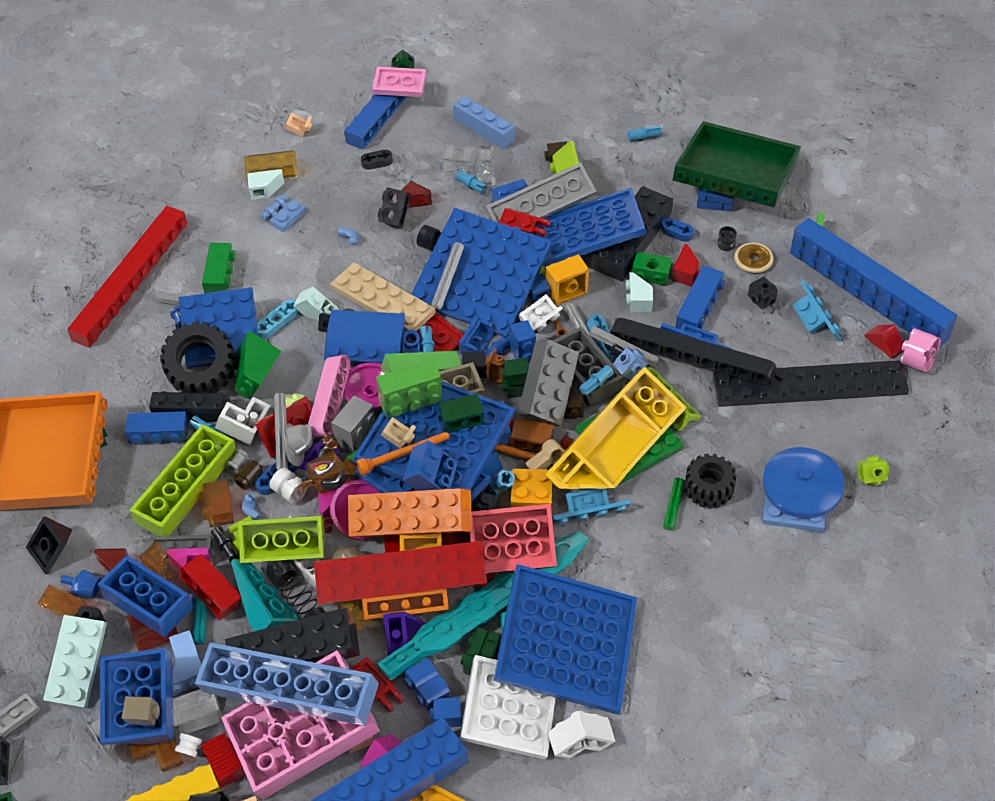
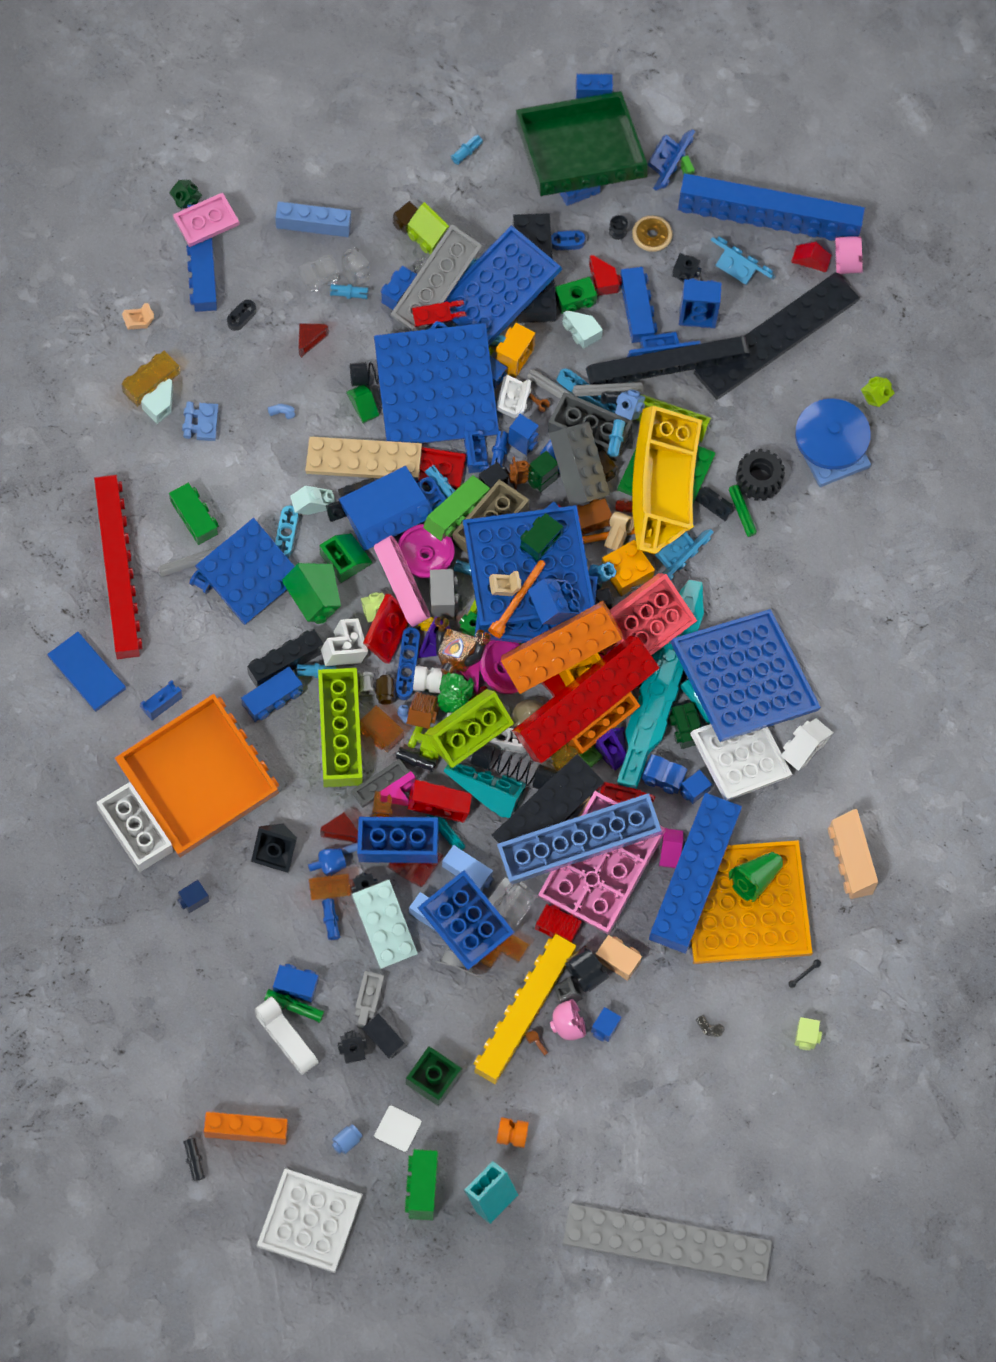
camera: 40 degrees left, 15 degrees up
dark tan brick [122,696,160,726] -> none
black tyre [160,321,236,393] -> none
white wheel [175,733,202,757] -> none
light grey axle [274,393,288,470] -> none
light grey piece [285,424,313,467] -> none
bright green brick [376,359,443,418] -> none
black brick [378,187,411,228] -> none
light grey axle [432,242,464,310] -> none
none -> blue tile [47,632,126,712]
none -> blue hinge [140,680,183,720]
none -> green slope [319,533,373,583]
none -> blue pin [322,899,341,940]
none -> green slope [346,386,379,424]
none -> dark orange brick [406,691,440,729]
none -> green hair [437,673,474,713]
none -> blue brick [575,74,613,99]
none -> bright green tile [575,746,603,767]
none -> blue bracket [647,129,695,191]
none -> blue brick [679,279,722,328]
none -> black hinge [695,487,735,522]

